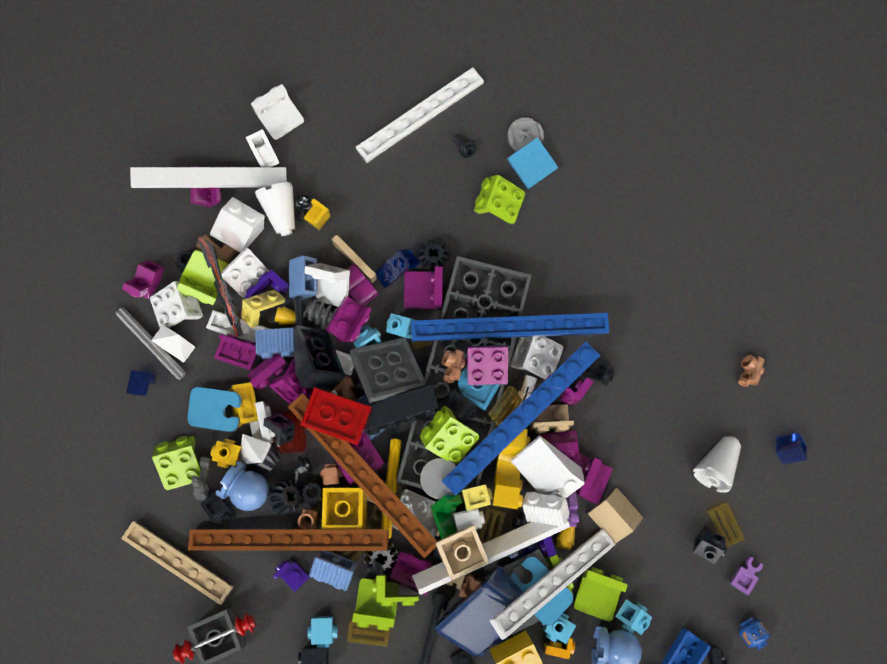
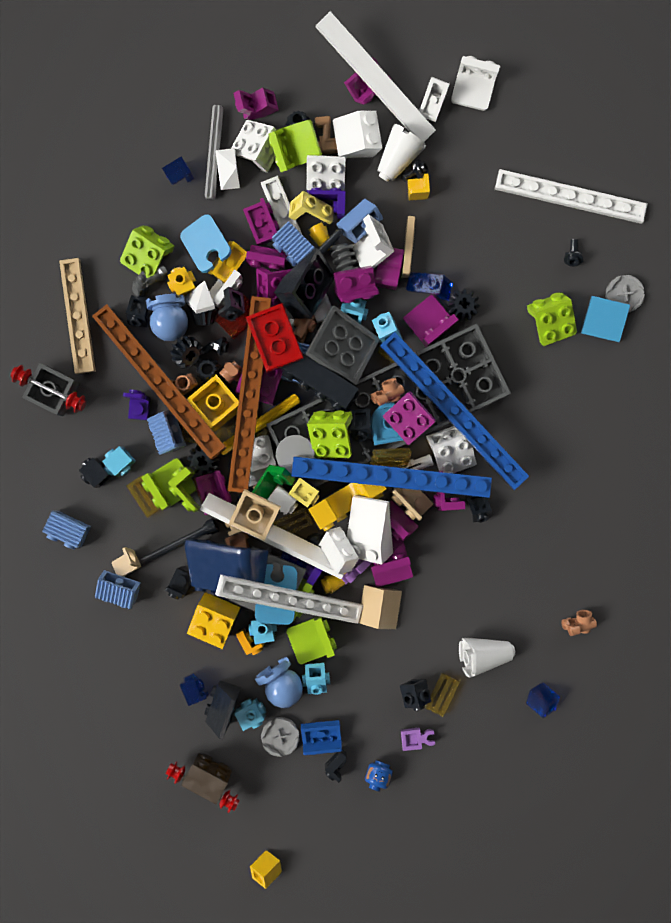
camera: 55 degrees right, 10 degrees up
black sword [197,236,243,337] -> none

